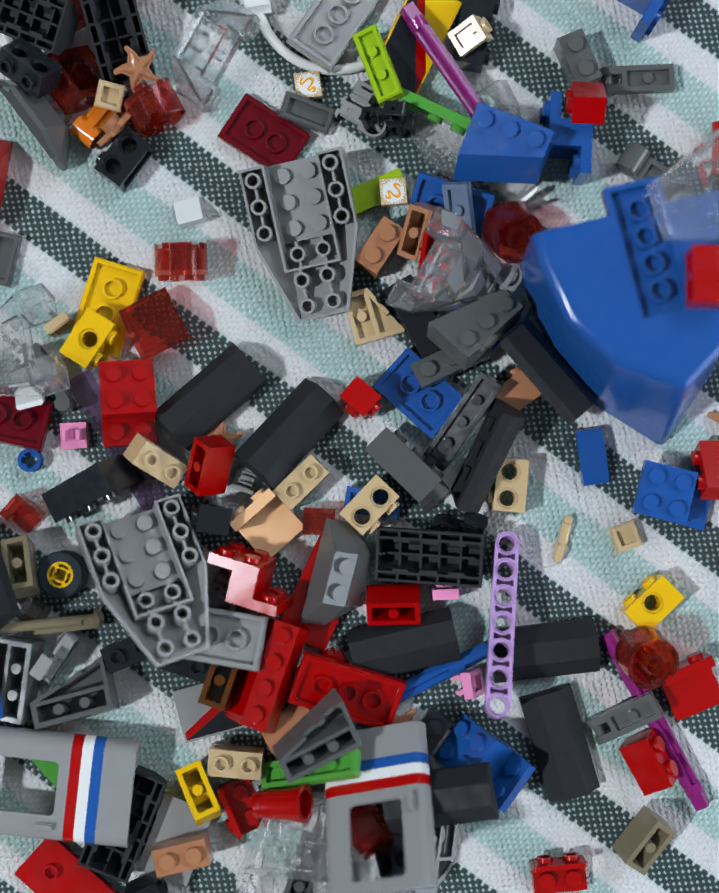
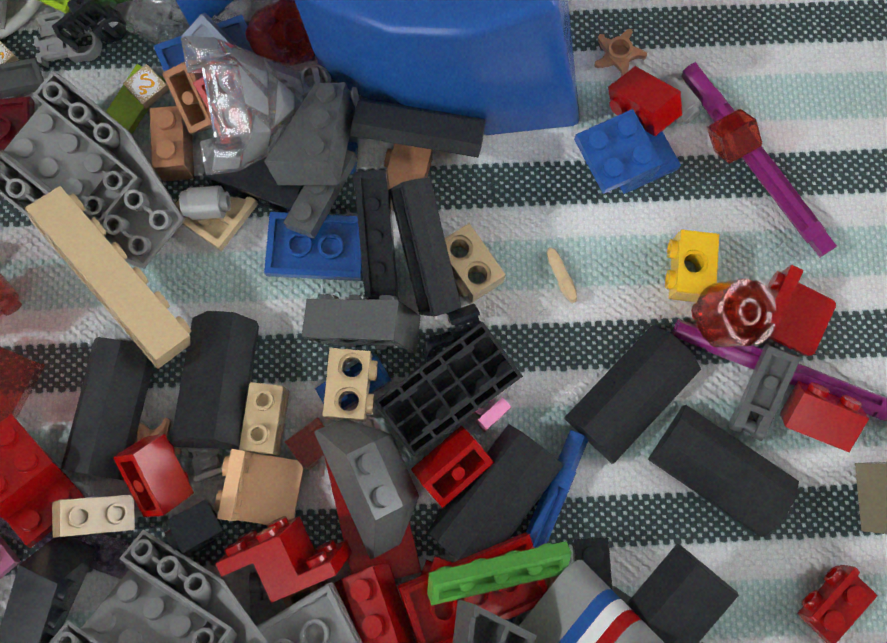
camera: 40 degrees left, 10 degrees down
red brick [339,376,382,420] -> none
blue bracket [434,713,536,813] -> none
bright pink tile [453,667,485,700] -> none
lavender beam [484,531,519,720] -> none
blue slope [575,426,610,486] -> none
tan tile [608,519,643,553] -> none
none -> tan brick [25,186,191,369]
none -> light grey brick [179,186,231,220]
none -> bright green plate [427,541,572,606]

